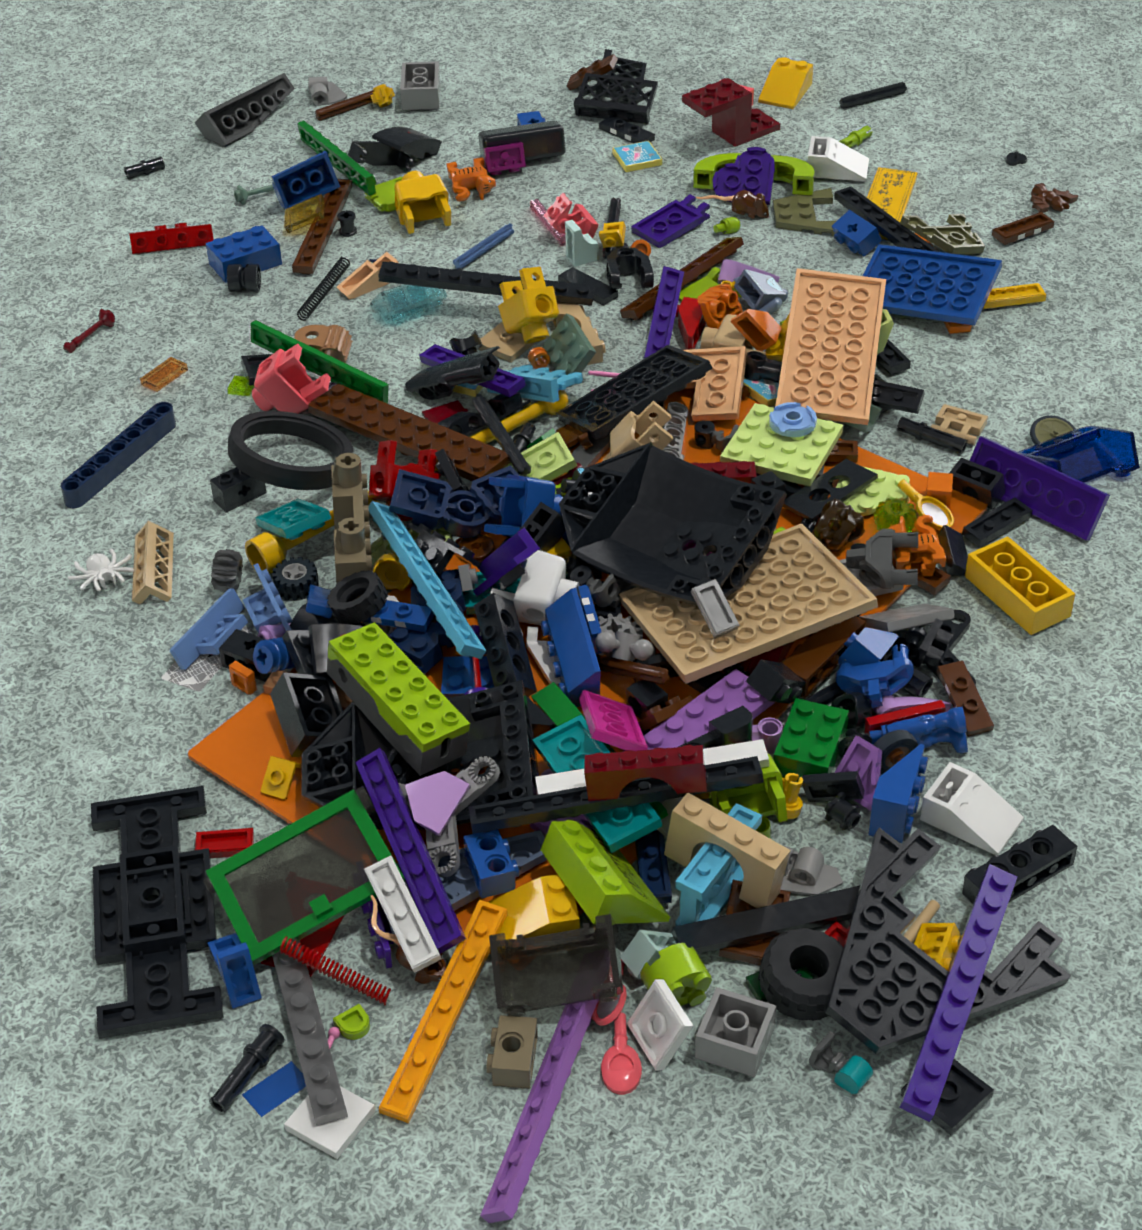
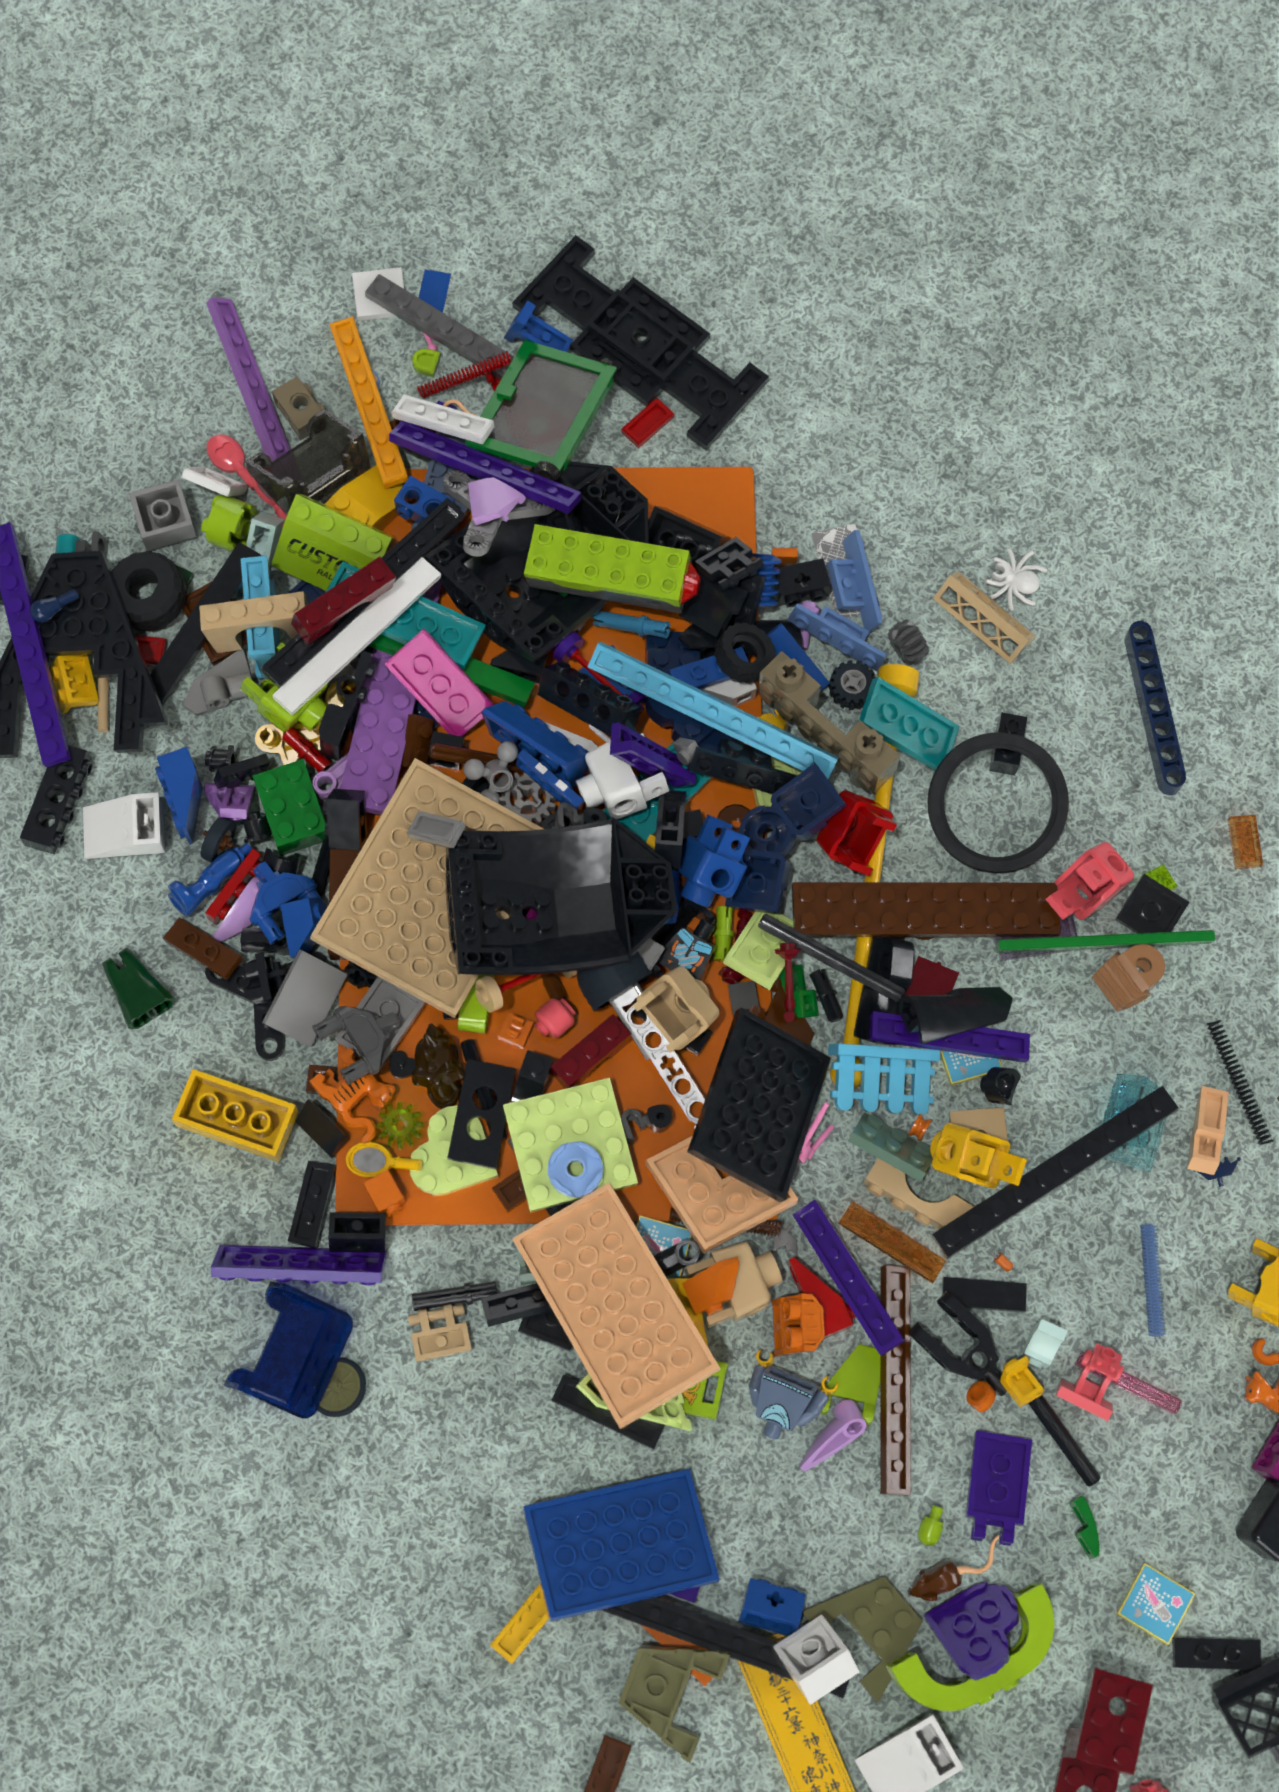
camera: 135 degrees right, 30 degrees up
black pin [209,1024,285,1113] -> none
yellow bracket [261,756,302,799] -> none
black plate [435,449,469,492] -> none
none -> dark blue piece [30,588,80,623]
none -> dark green piece [102,948,176,1029]
none -> black plate [695,537,764,591]
none -> white slope [773,1614,859,1705]
none -> dark red piece [775,942,801,1022]
none -> clear orange tile [838,1201,946,1284]
none -> green slope [1069,1496,1100,1559]

